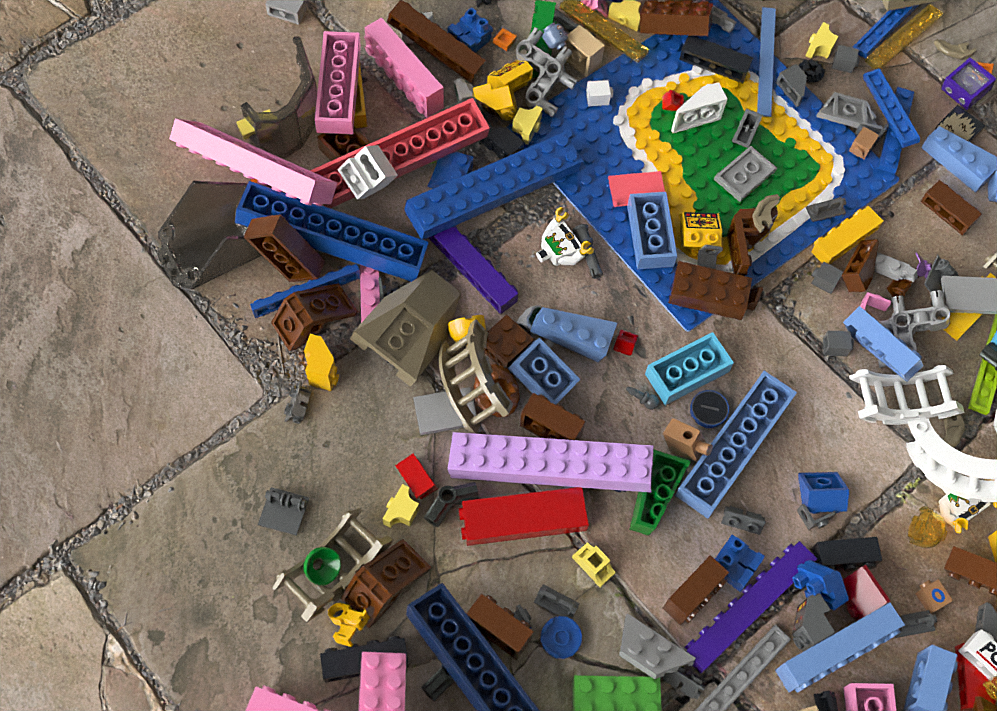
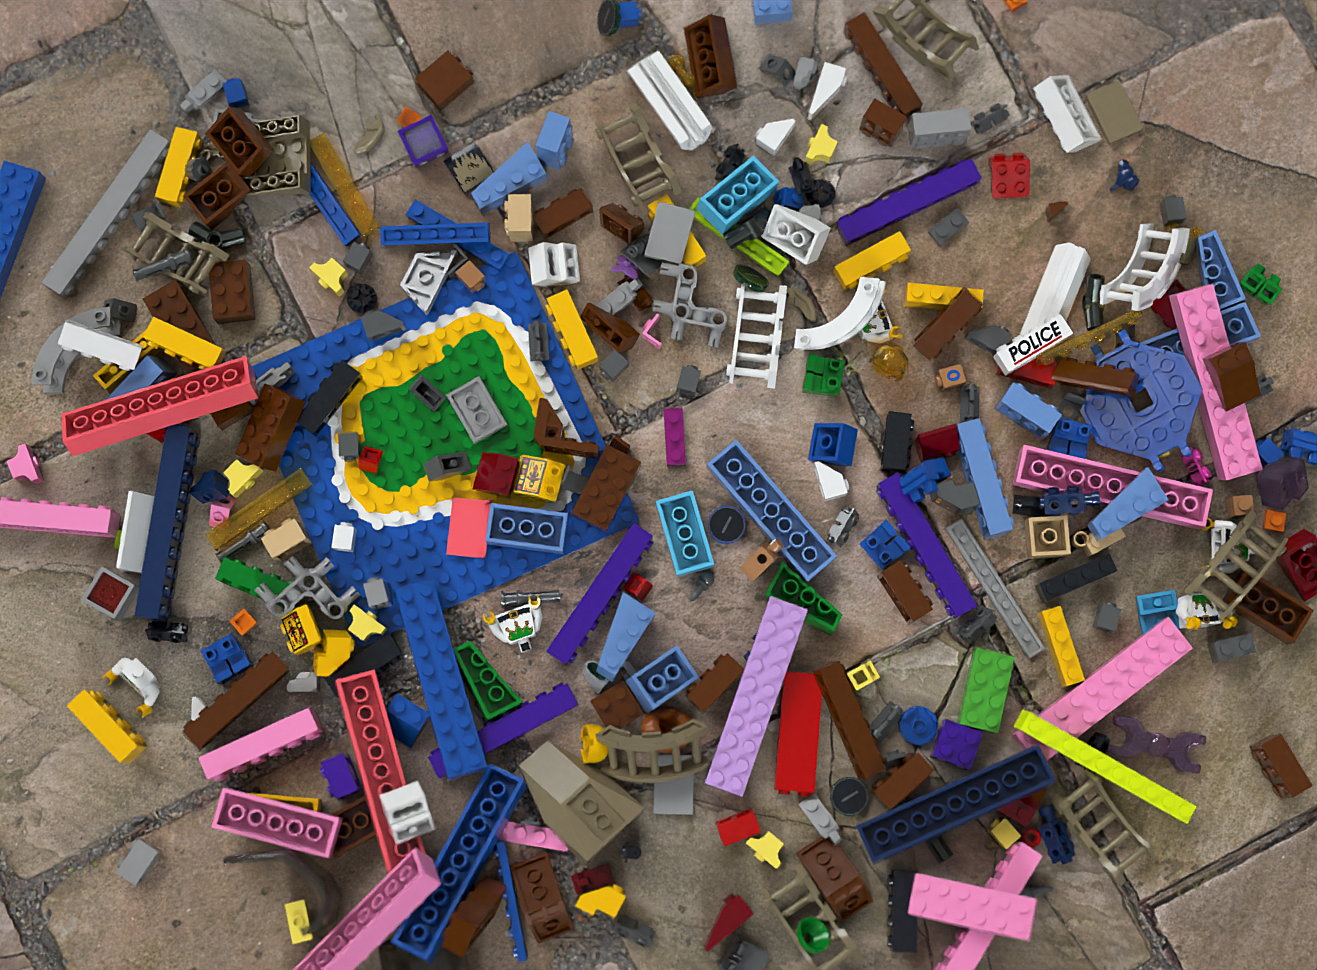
camera: 75 degrees left, 15 degrees up
yellow piece [328,603,370,647] -> none
pearl dark grey piece [424,482,479,527] -> none
sand blue head [542,23,568,50] -> none
light grey wing [619,613,695,679] -> none
white slope [671,82,727,133] -> none
dark tan piece [753,194,780,233] -> none
medium blue piece [757,7,776,117] -> none
dark grey bracket [797,504,836,530] -> none
medium blue wedge [843,306,924,382] -> none
none -> dark purple piece [320,753,363,800]
none -> dark grey brick [338,432,361,462]
none -> light grey brick [363,577,393,610]
none -> dark grey slope [423,452,472,482]
none -> green wedge [453,641,523,722]
none -> dark red slope [472,452,519,499]
none -> tan brick [505,194,533,242]
none -> white piece [528,242,580,287]
none -> dark purple brick [546,523,654,665]
none -> dark red hinge [571,863,614,895]
none -> reddish brown slope [599,203,644,244]
none -> black hinge [621,842,642,863]
none -> magenta plate [663,408,686,466]
none -> dark red slope [703,893,754,952]
none -> tile [733,264,769,292]
none -> light grey hinge [798,793,842,845]
none -> green hips [802,353,845,397]
none -> reddish brown brick [812,661,886,779]
none -> white slope [813,461,849,502]
none -> black tile [830,777,869,816]
none -> dark purple piece [930,719,983,770]

